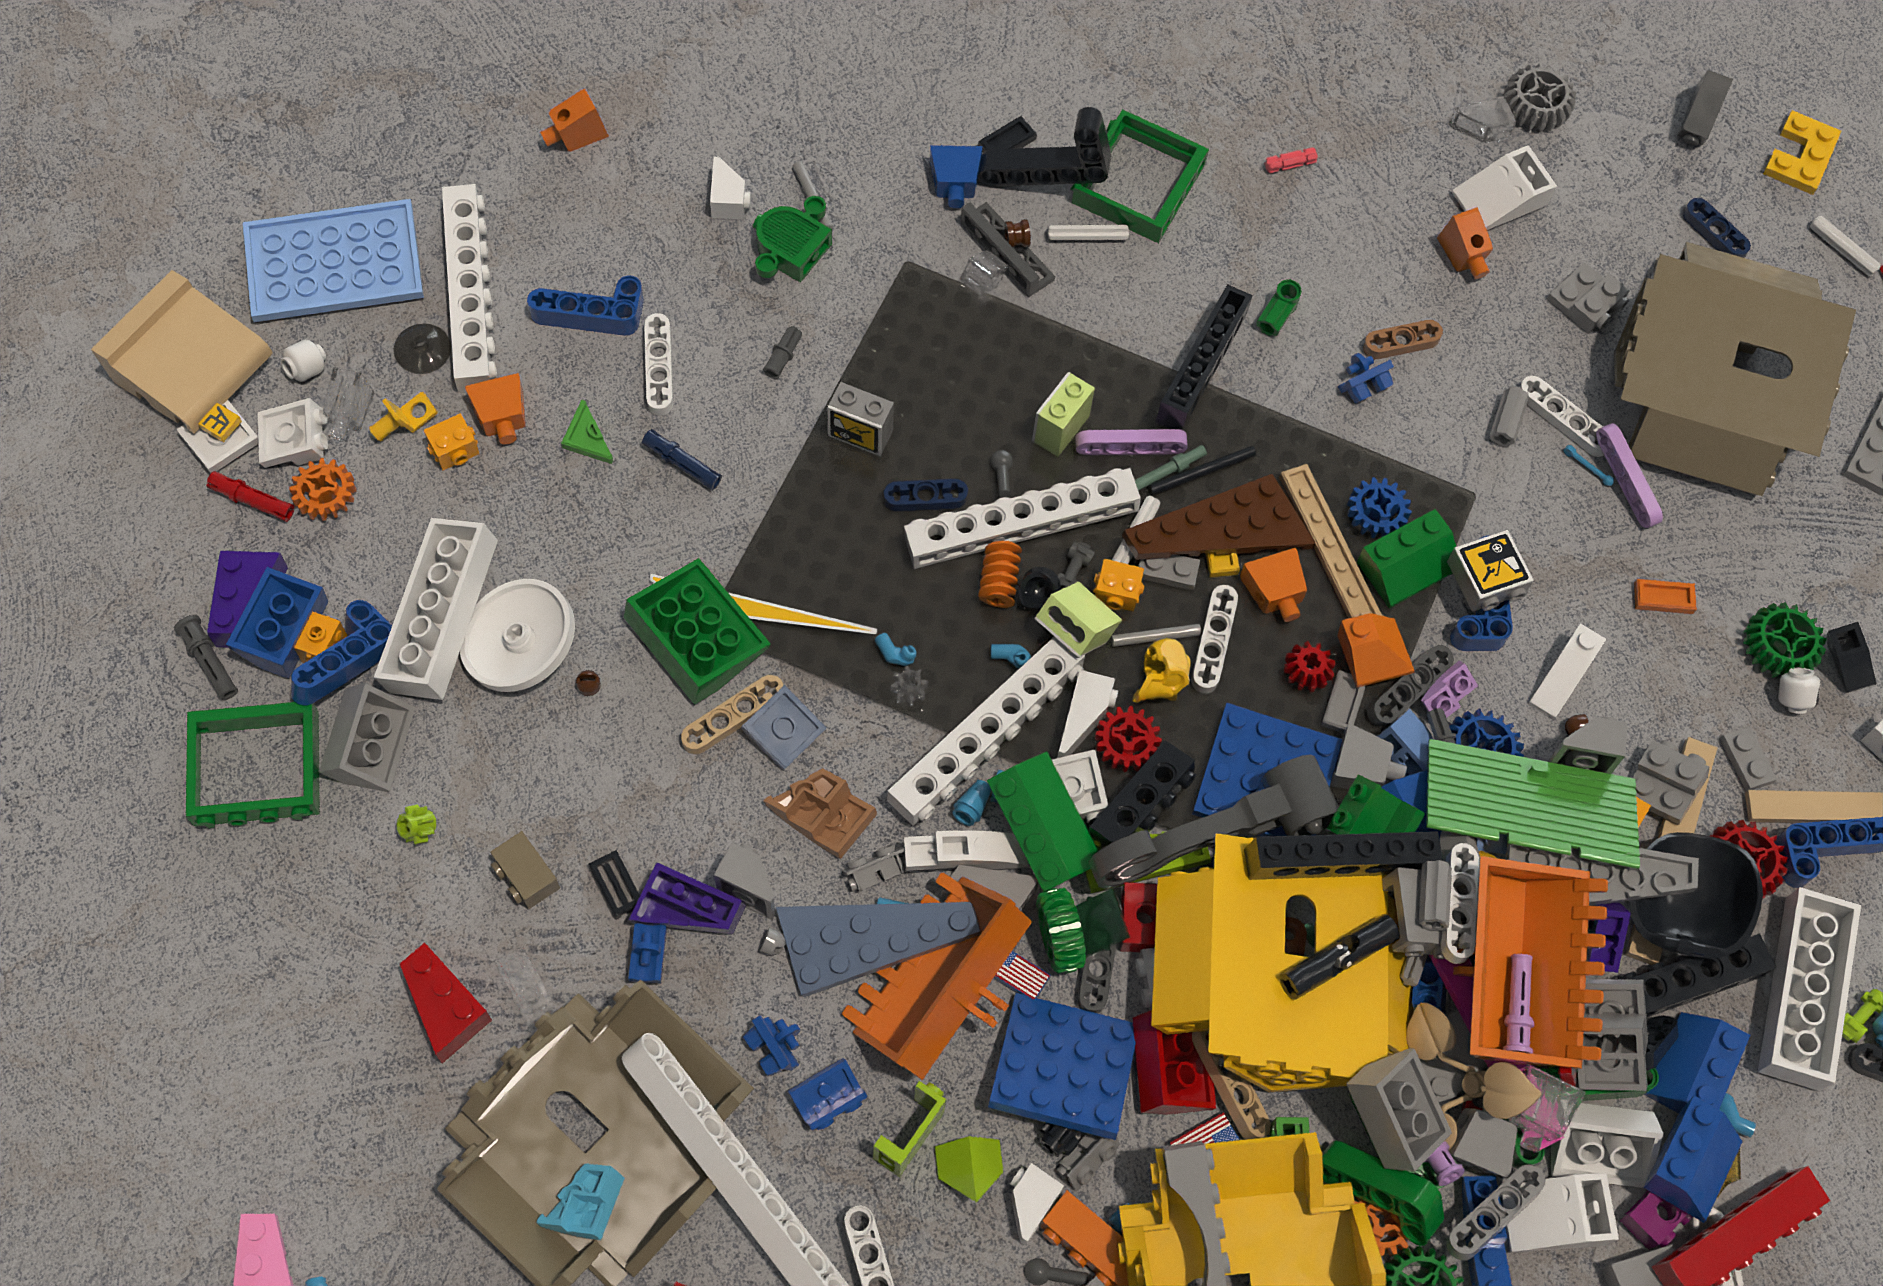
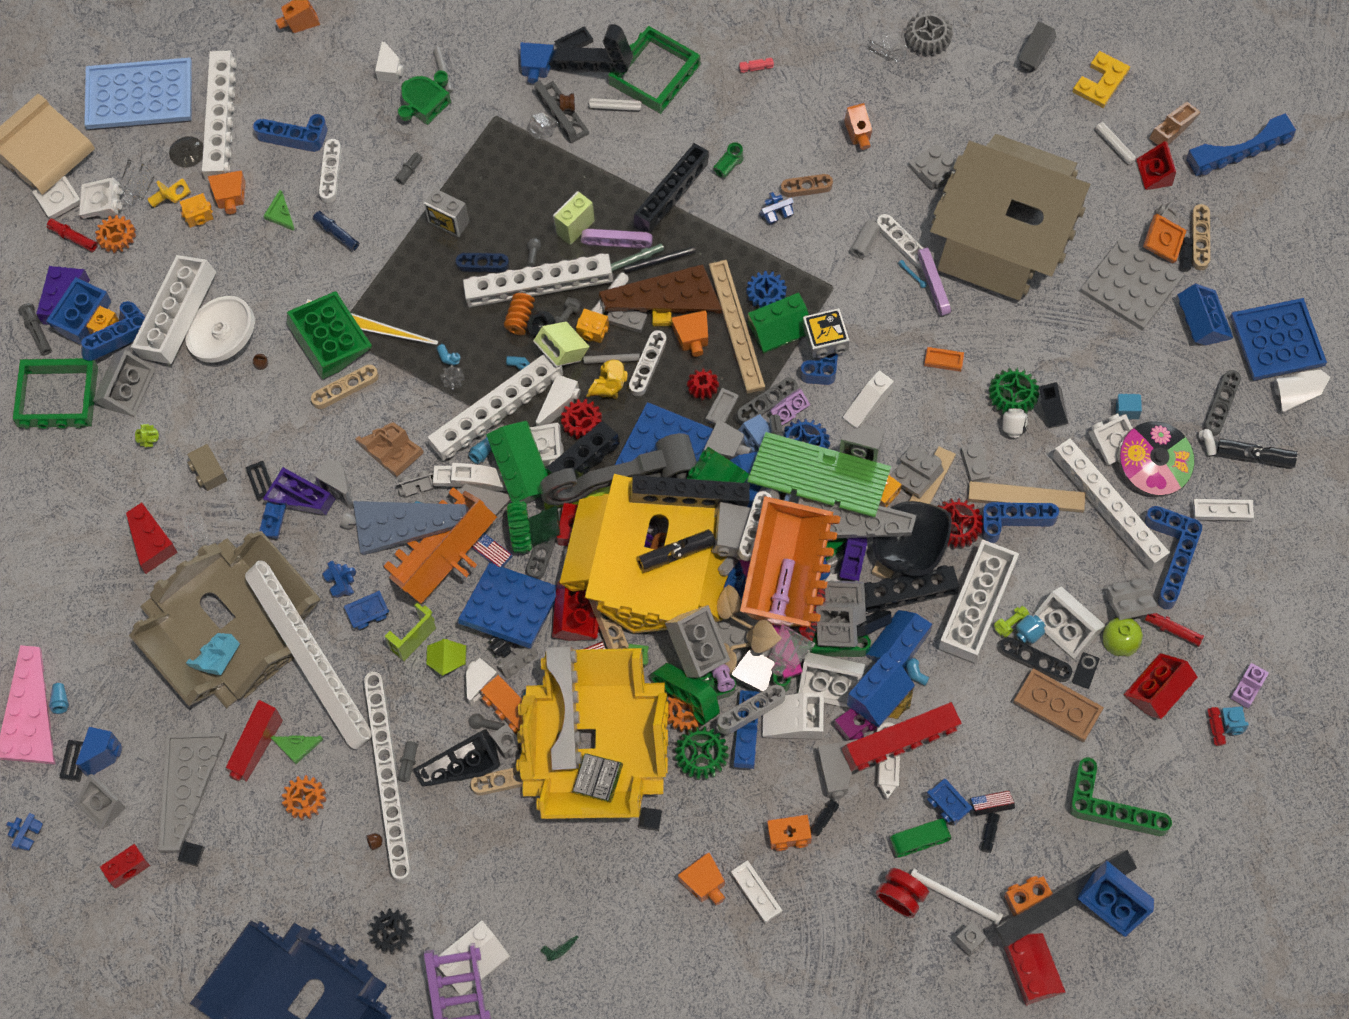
camera: 15 degrees right, 0 degrees up
yellow tile [198,403,242,443] -> none
white head [280,339,326,382] -> none
sand blue tile [741,685,827,771] -> none
orange slope [1337,613,1415,688] -> none
light grey axle [1419,860,1452,931] -> none
white slope [1452,145,1557,230] -> none
dark blue beam [1683,198,1751,258] -> none

